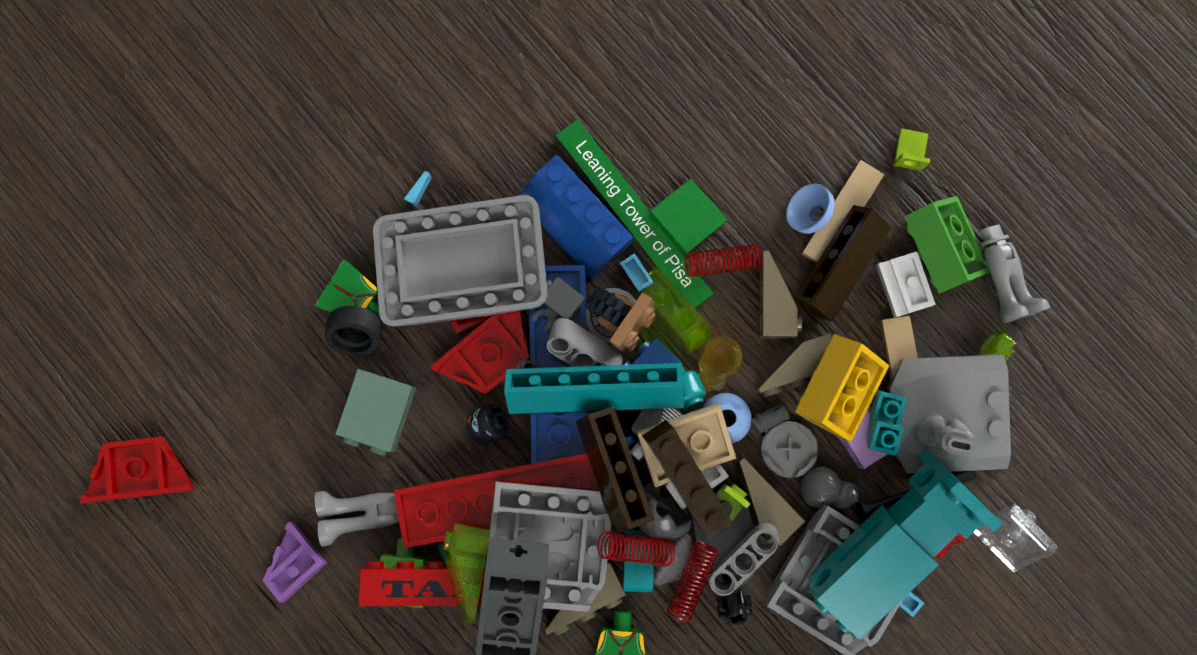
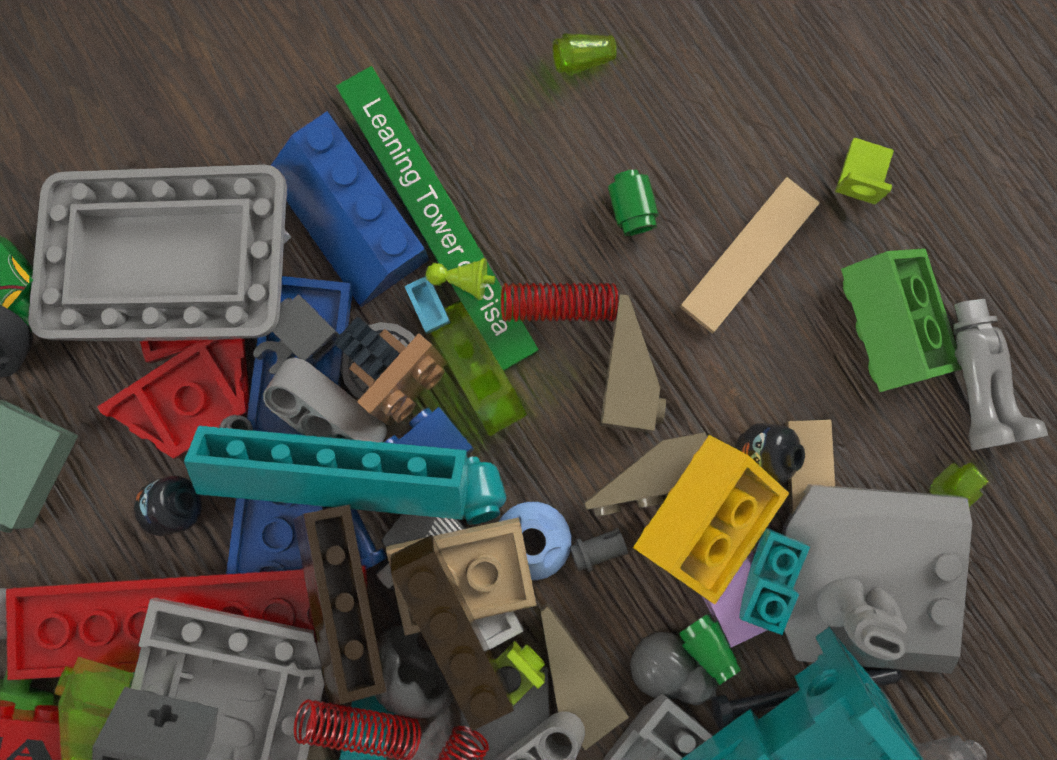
camera: 10 degrees right, 0 degrees up
medium azure piece [404,171,432,207] -> none
green tile [649,179,727,255] -> none
clear yellow hair [698,336,743,392] -> none
light grey tile [760,421,818,478] -> none
light blue piece [786,183,834,234] -> none
dark brown brick [794,205,892,322] -> none
white plate [876,251,936,318] -> none
none -> lime piece [426,258,495,300]
none -> clear neon green cone [552,33,617,76]
none -> green brick [608,170,659,236]
none -> green cone [679,614,741,685]
none -> black head [736,423,805,483]

